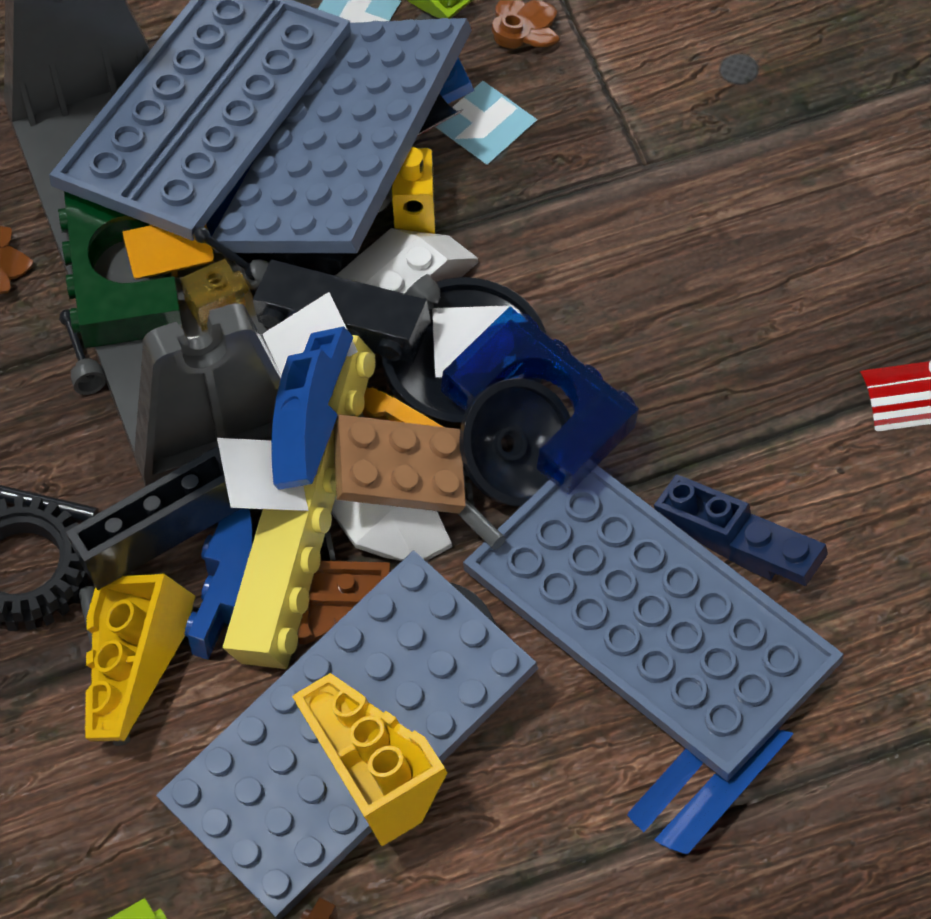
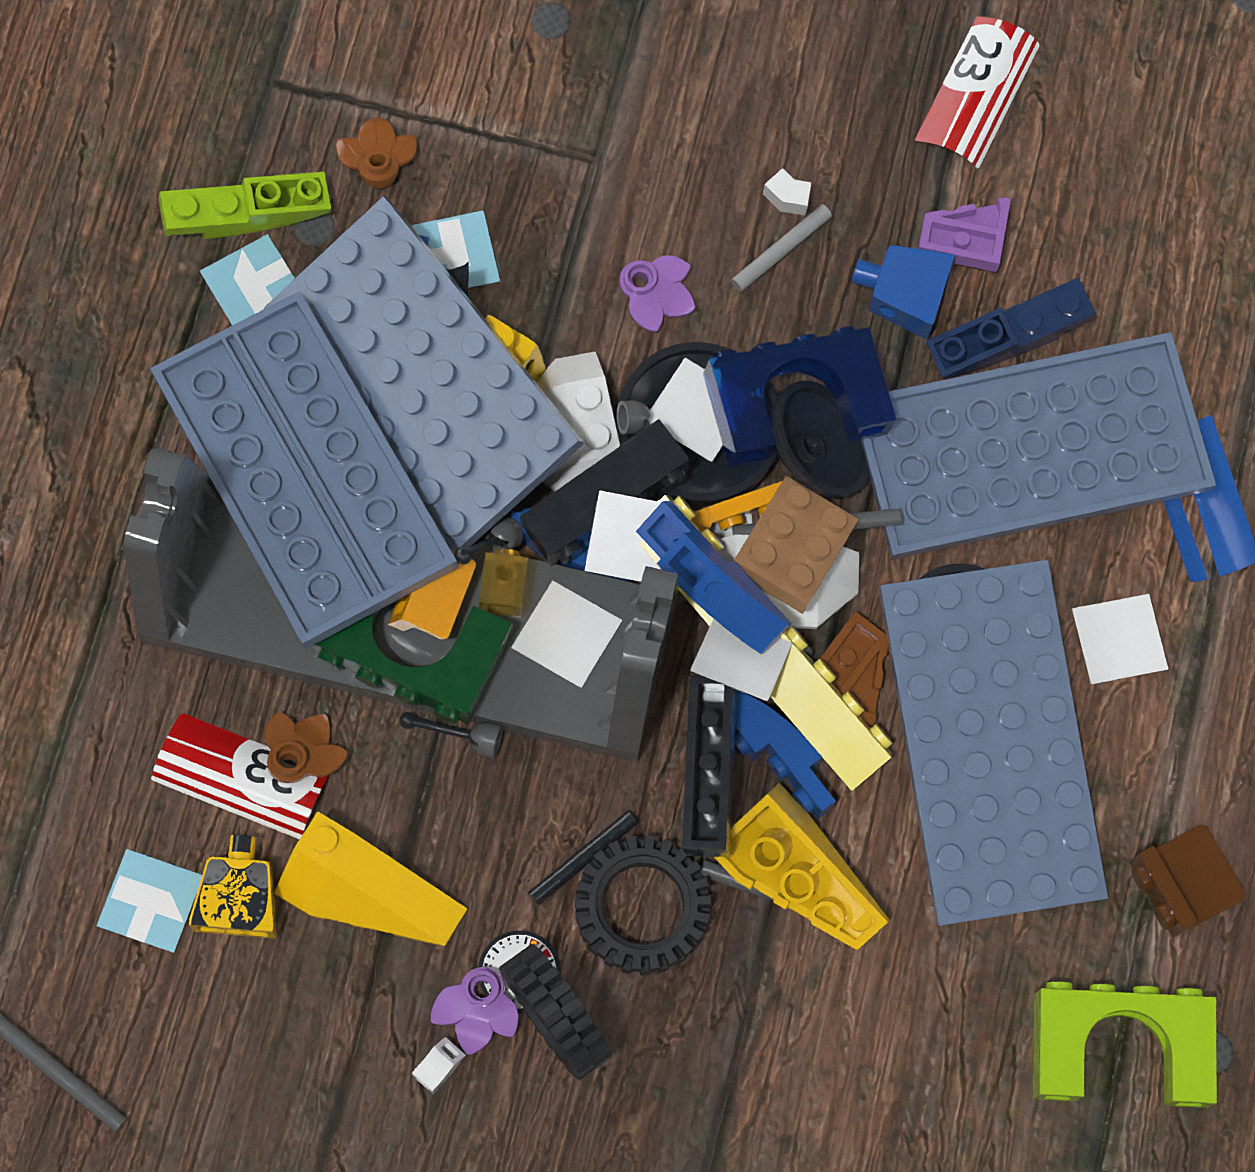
camera: 65 degrees left, 15 degrees up
yellow wedge [292,673,447,846] -> none
none -> medium lavender plate [619,255,695,333]
none -> light grey bar [731,204,832,292]
none -> white piece [763,168,811,215]
none -> blue torso [851,245,955,339]
none -> medium lavender wing [918,198,1011,272]
none -> white sticker [1072,594,1168,684]

